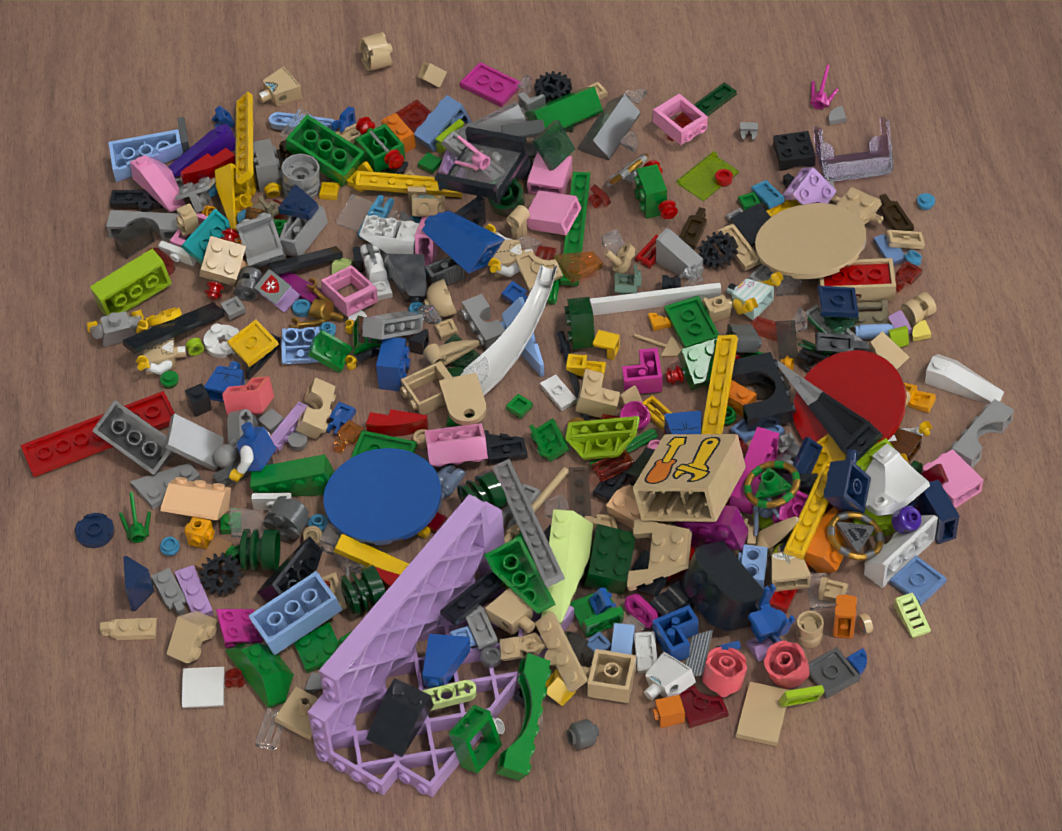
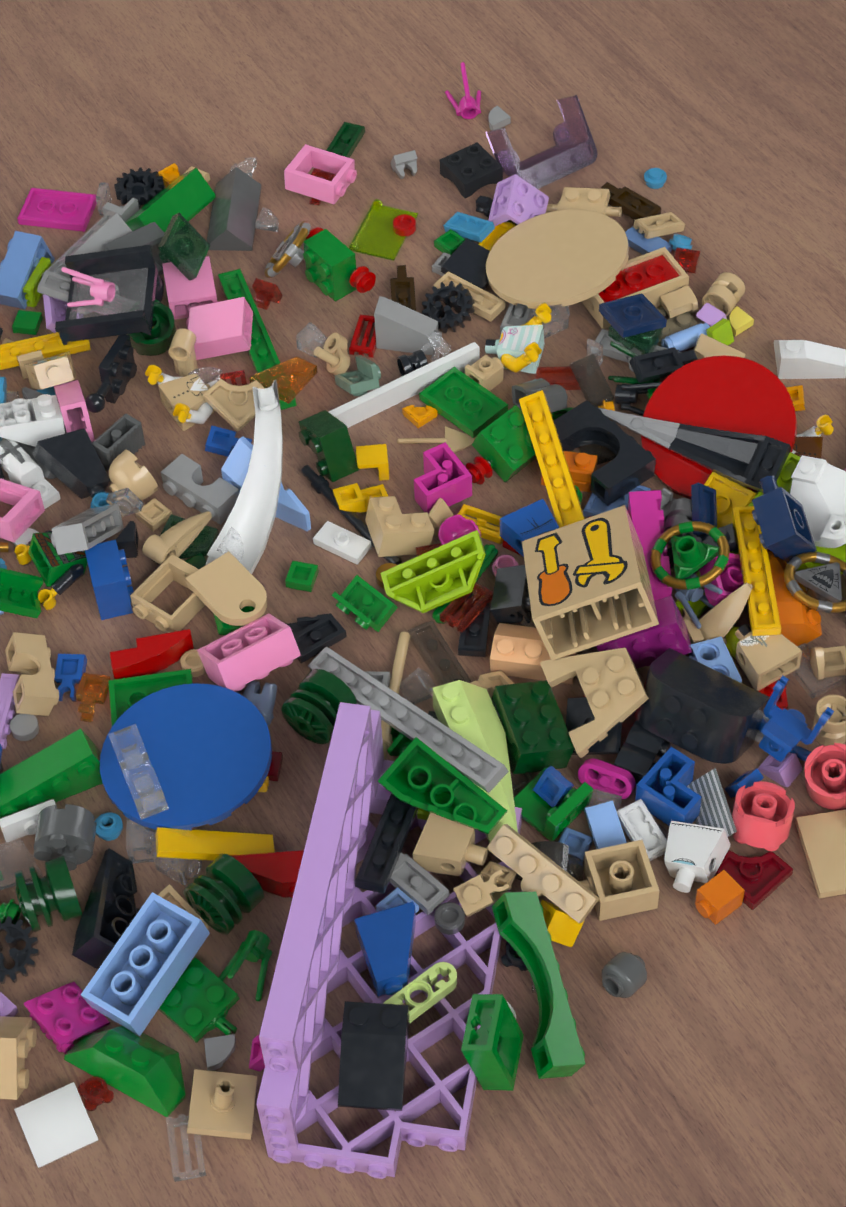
camera: 25 degrees left, 0 degrees up
tan plate [303,526,323,544] -> none
blue slope [422,211,505,274] -> none
none -> clear arch [108,724,169,820]
none -> light orange tile [158,163,180,187]
none -> tan tile [660,285,698,318]

